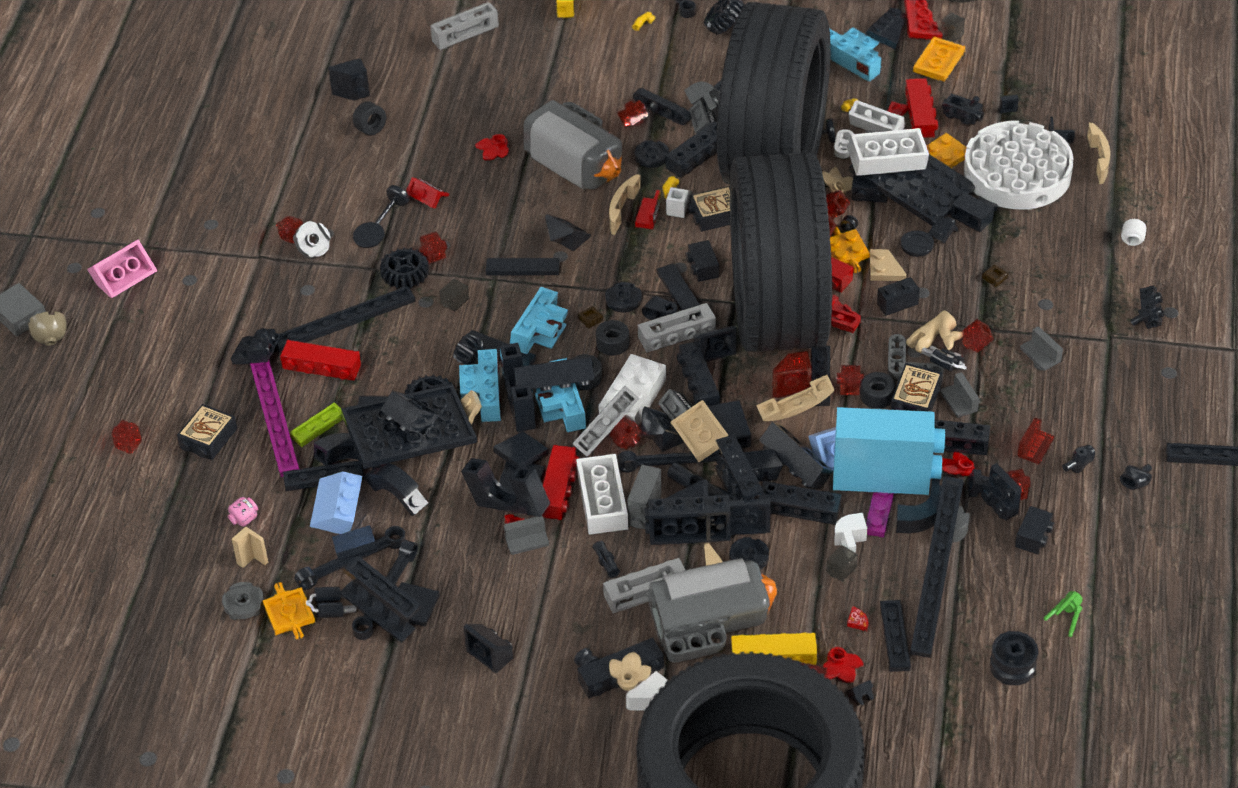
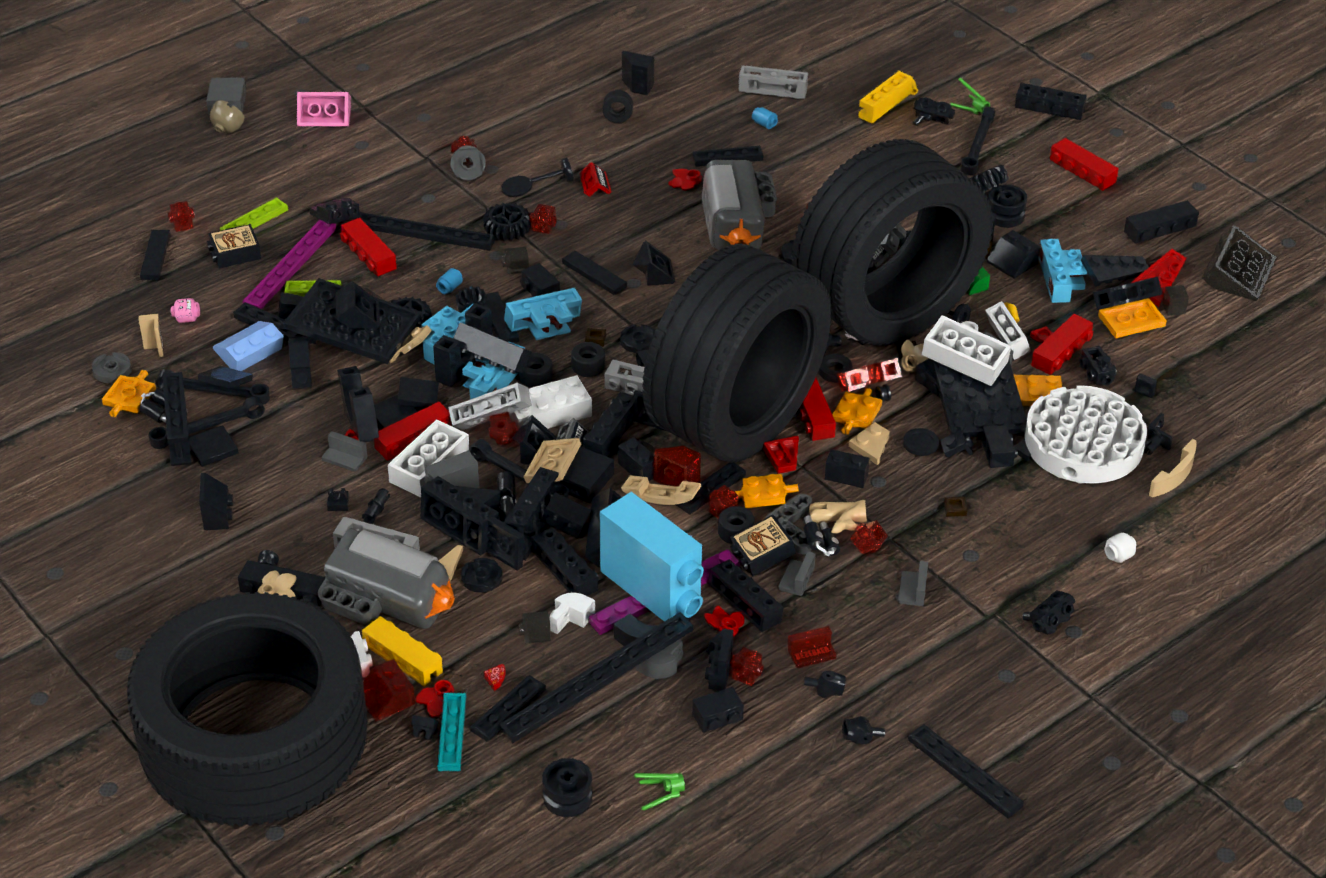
camera: 40 degrees right, 5 degrees down
none -> black tile [140,230,170,280]
none -> lime tile [220,198,288,230]
none -> black tile [327,488,349,511]
none -> dark azure brick [436,268,463,294]
none -> teal tile [438,693,466,771]
none -> black brick [520,263,560,297]
none -> black slope [618,437,674,481]
none -> black tile [693,145,764,167]
none -> light orange plate [729,474,799,508]
none -> dark azure brick [752,107,778,129]
none -> black arch [1093,276,1162,310]

